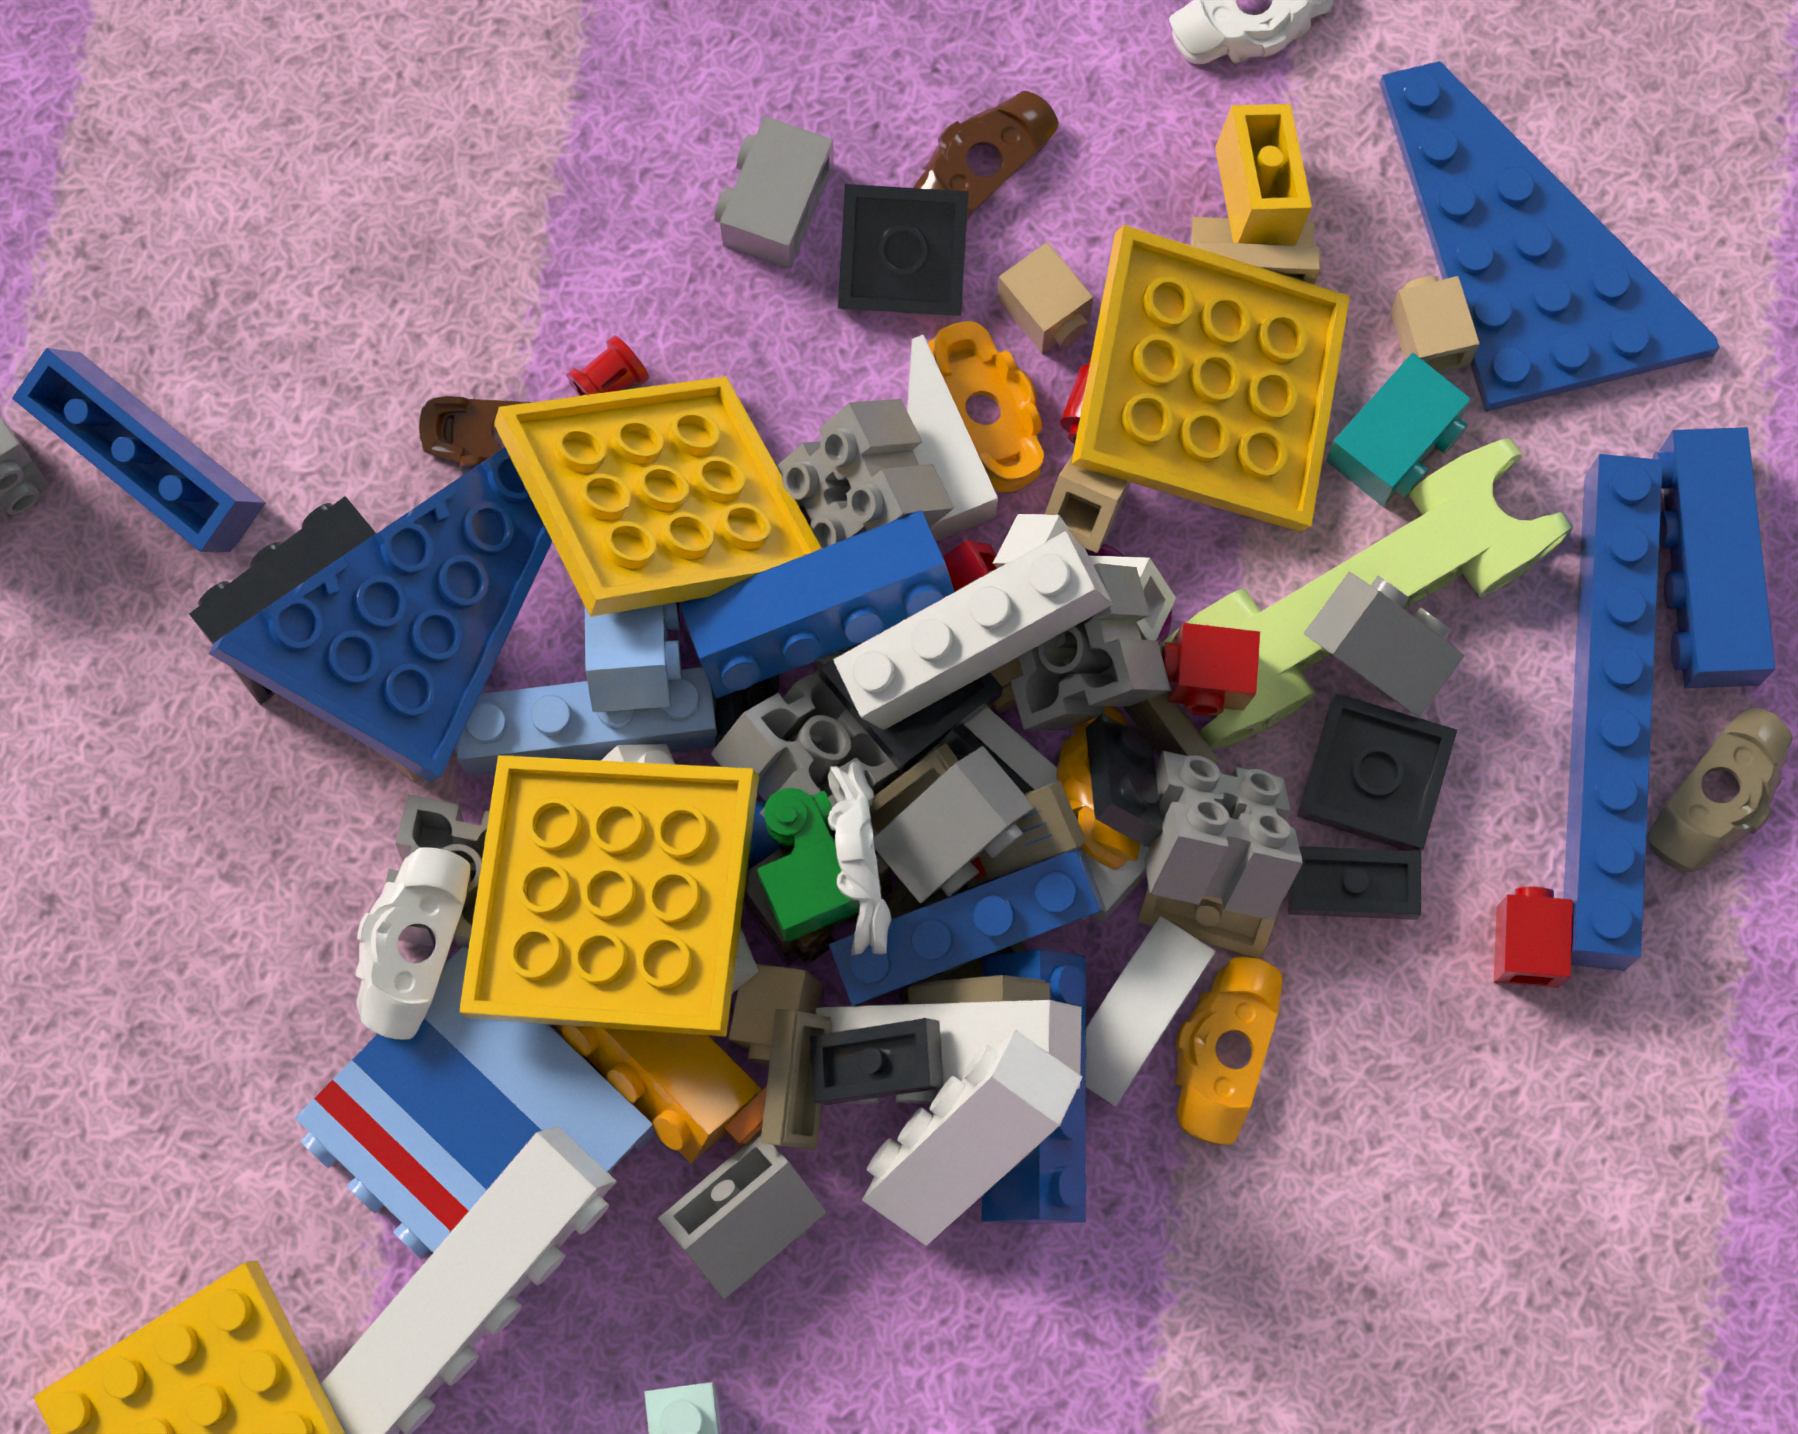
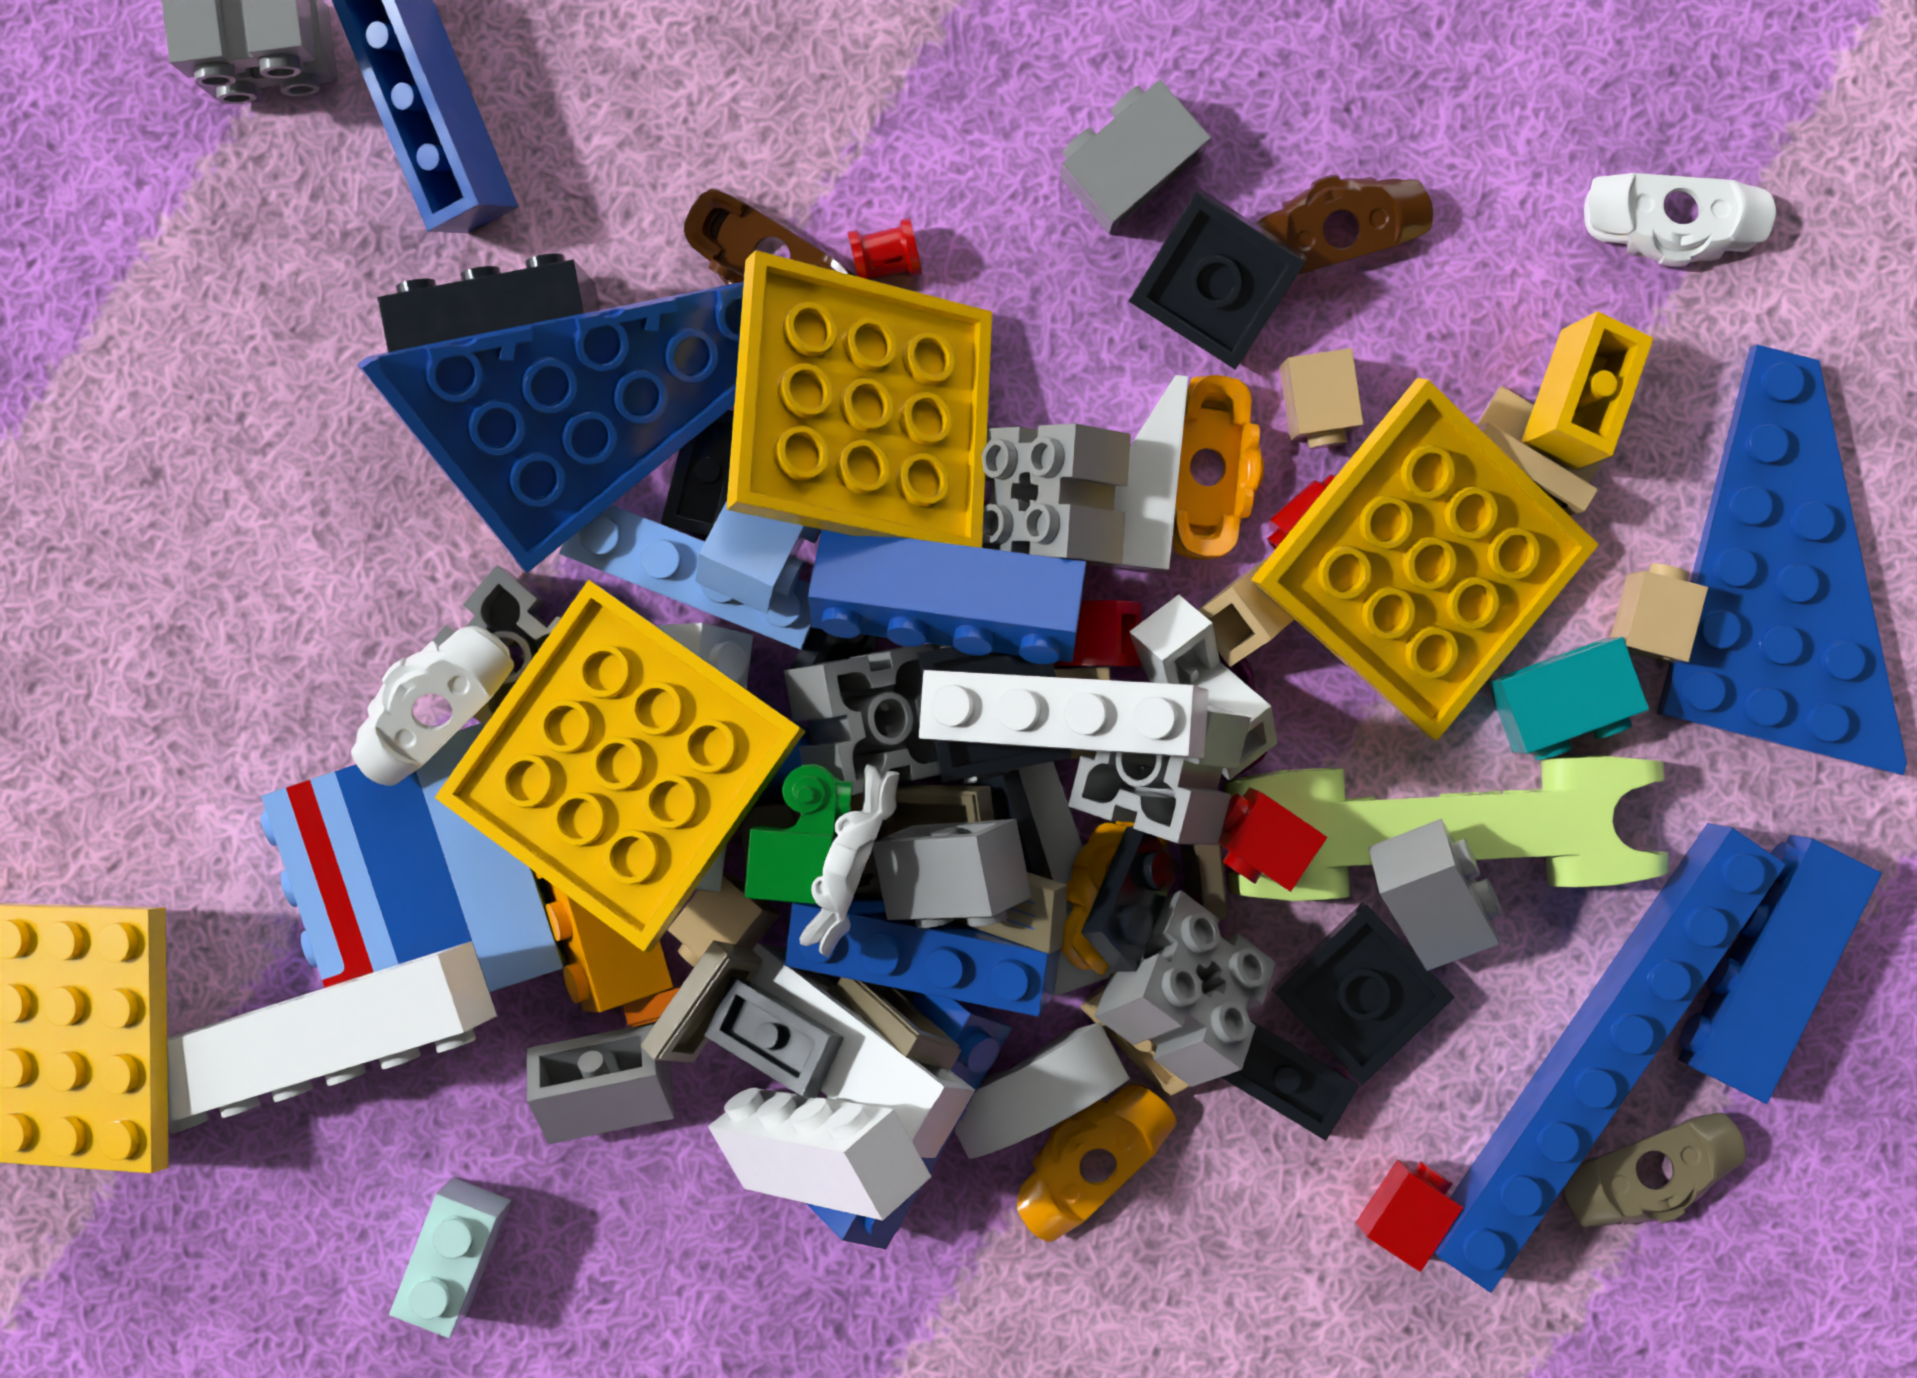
camera: 30 degrees right, 15 degrees up
none -> black plate [661,410,734,537]

